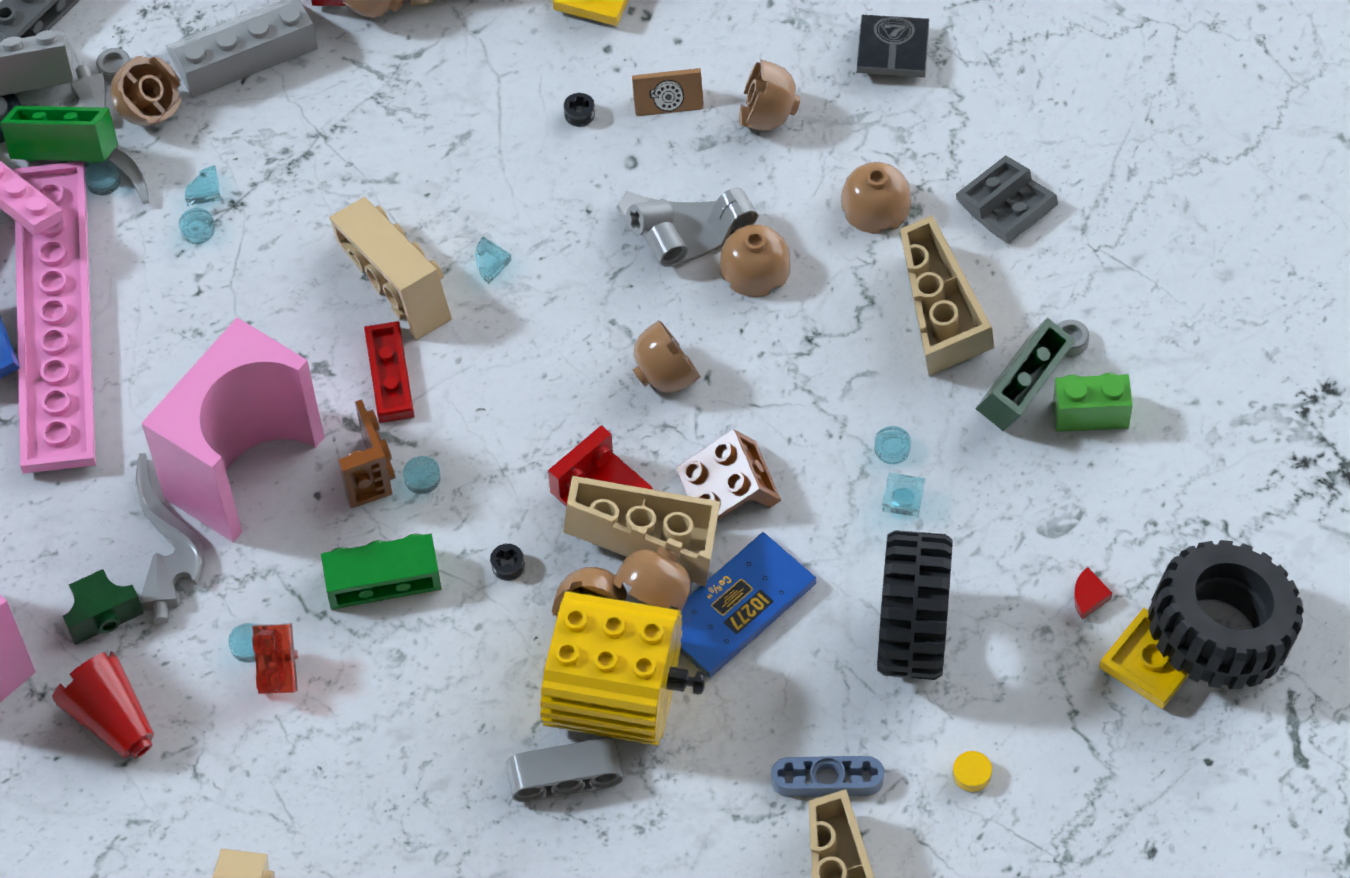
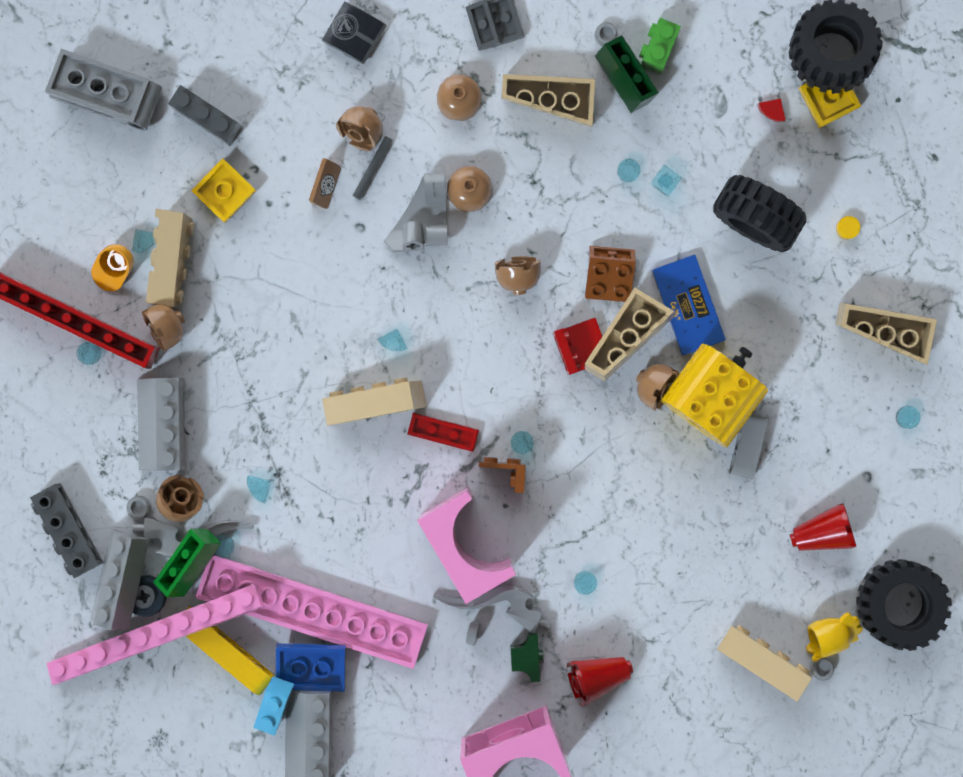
camera: 65 degrees left, 30 degrees up
clear light blue tile [179,208,215,244] -> none
clear red hips [252,623,299,694] -> none
green brick [321,533,442,610] -> none
black bush [490,543,525,581] -> none
black bush [564,93,595,127] -> none
medium nougat cylinder [614,546,691,612] -> none
sand blue beam [771,756,884,797] -> none
none -> dark grey bar [352,136,393,200]
none -> light grey tile [466,622,480,646]

